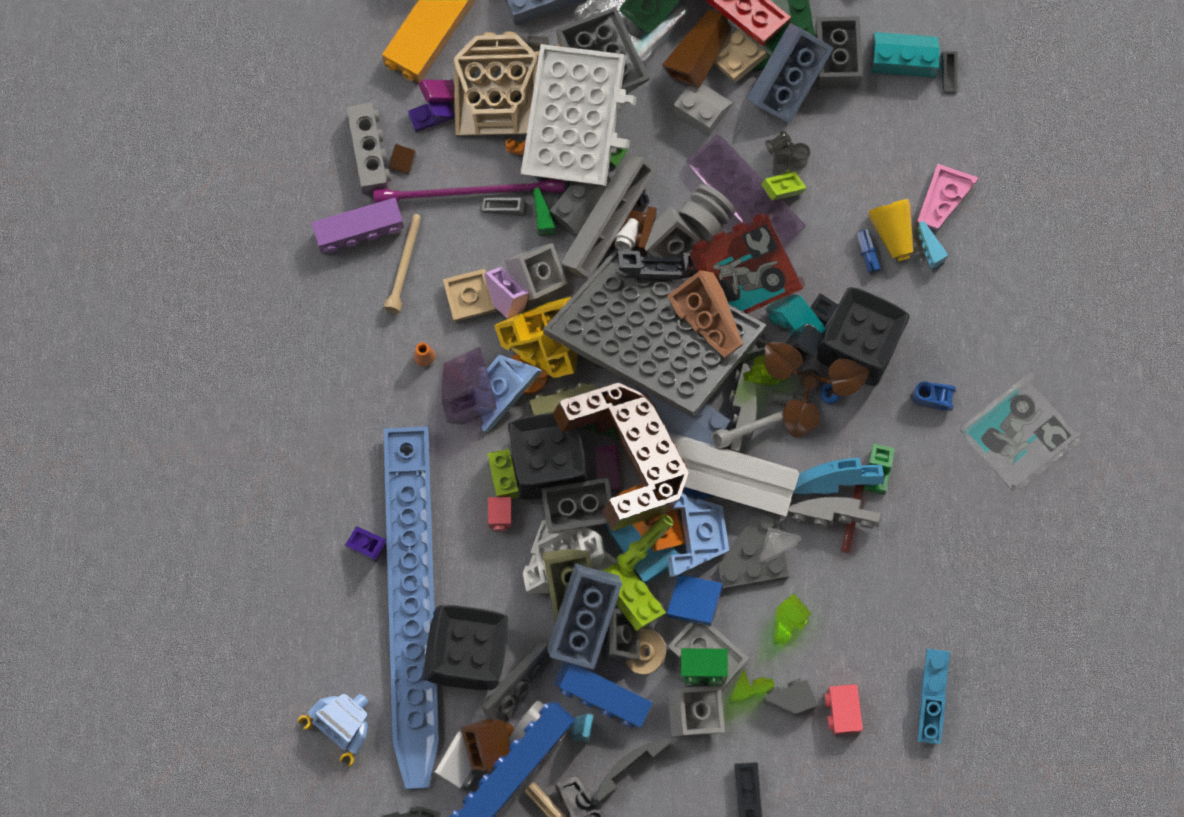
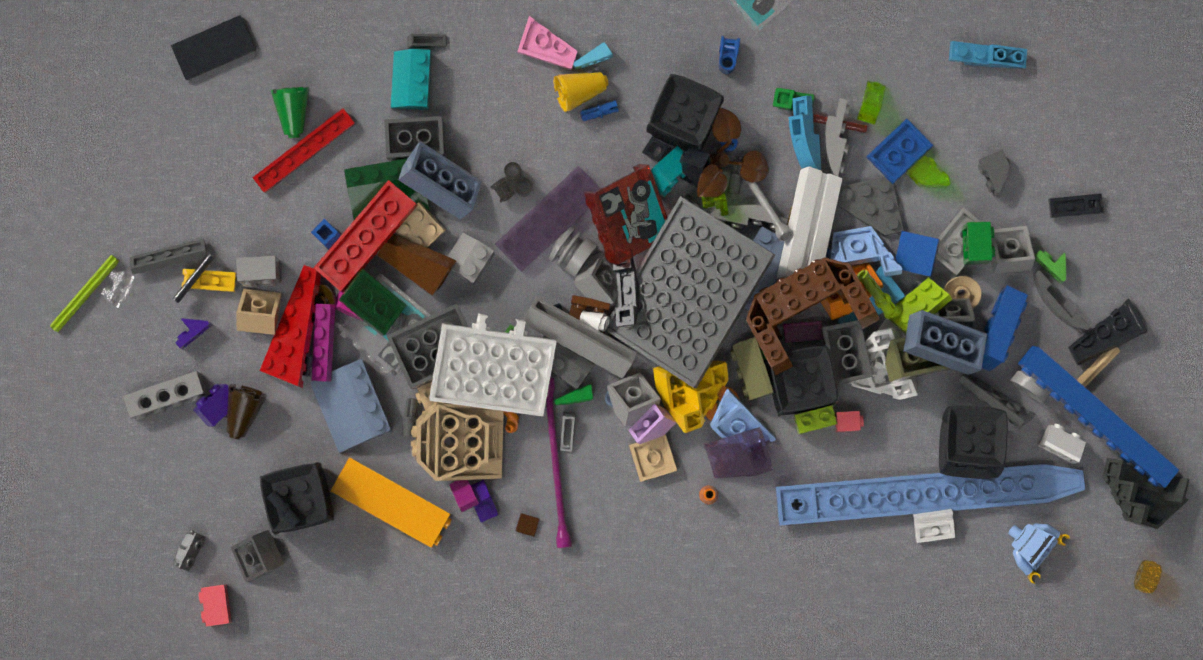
camera: 90 degrees left, 10 degrees up
medium lavender brick [311,198,404,253] -> none
dark purple slope [345,526,387,563] -> none
light grey brick [346,102,391,194] -> none
tan piece [383,214,421,313] -> none
reddish brown torso [461,719,514,771] -> none
medium azure slope [571,714,593,743] -> none
nougat wedge [667,270,743,358] -> none
clear neon green slope [729,668,775,704] -> none
clear slope [759,527,802,566] -> none
lime plate [761,172,807,201] -> none
coral brick [824,684,863,735] -> none
none -> clear neon green slope [857,81,886,125]
none -> blue tile [866,119,933,184]
none -> white plate [913,509,955,543]
none -> bright green slope [1034,250,1066,284]

